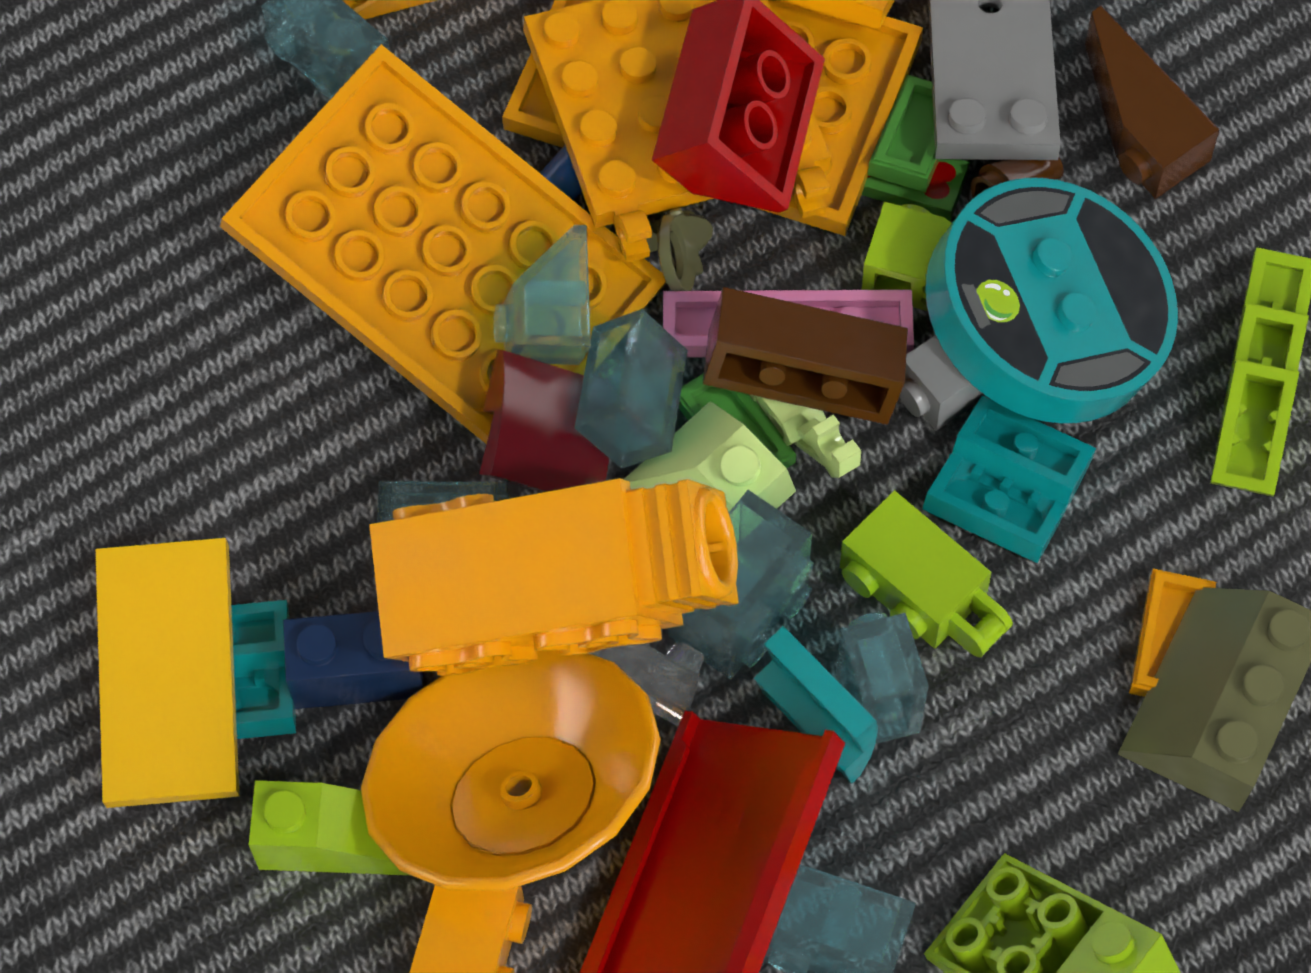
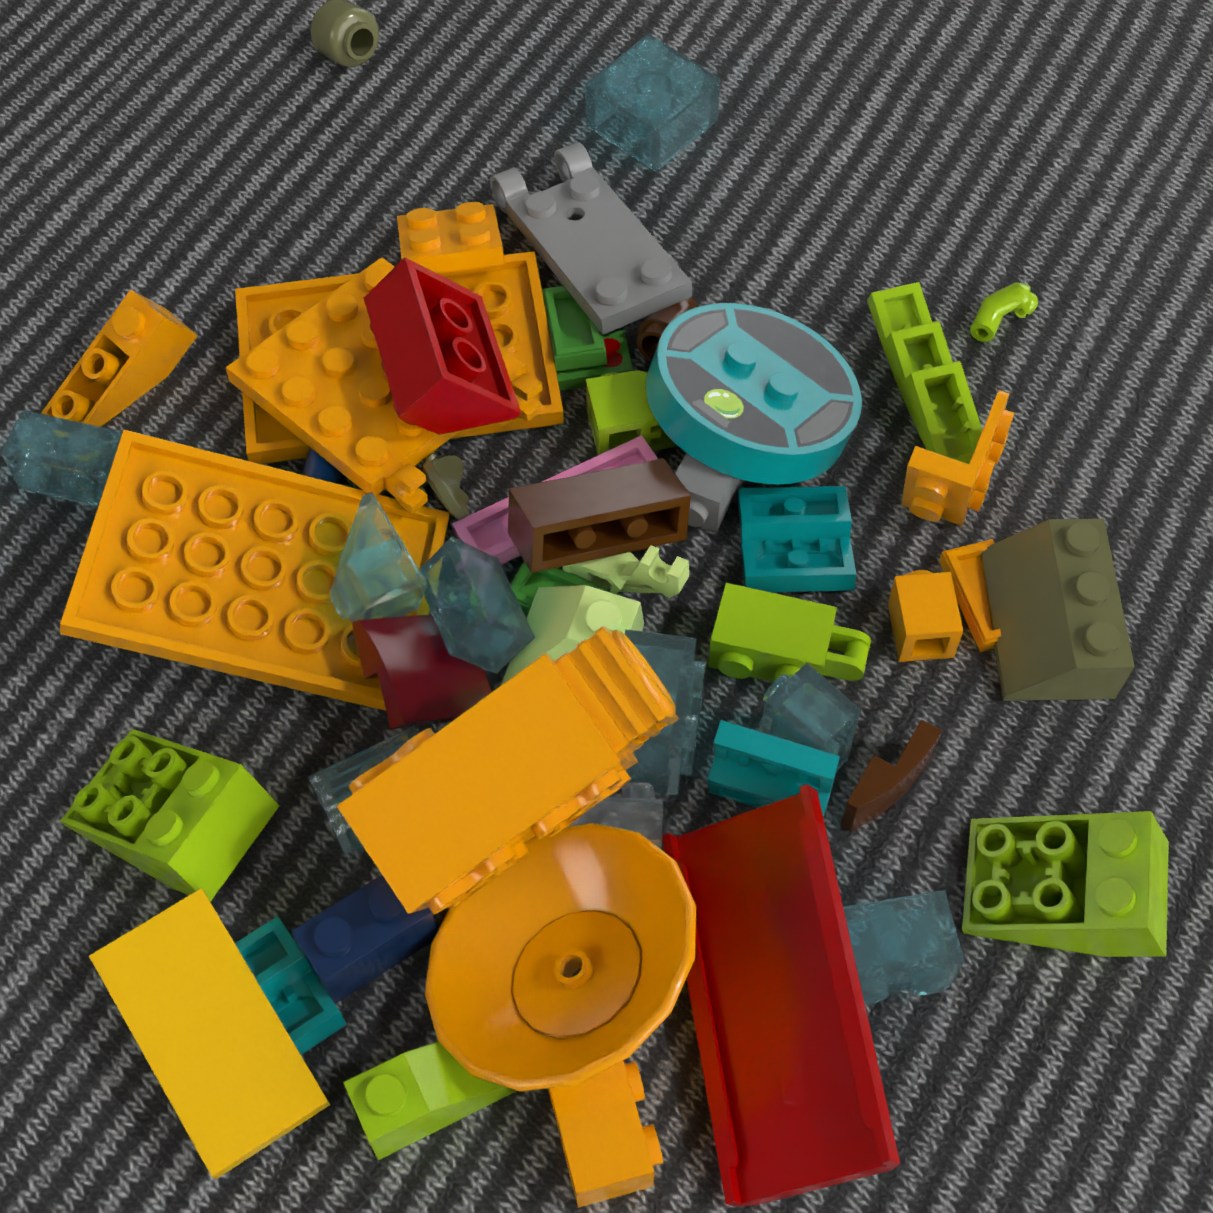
camera: 30 degrees left, 5 degrees down
reddish brown slope [1085,6,1220,199] -> none
none -> lime slope [60,729,280,902]
none -> reddish brown slope [840,719,942,832]
none -> light orange brick [888,570,963,662]
none -> light orange bracket [901,390,1015,526]

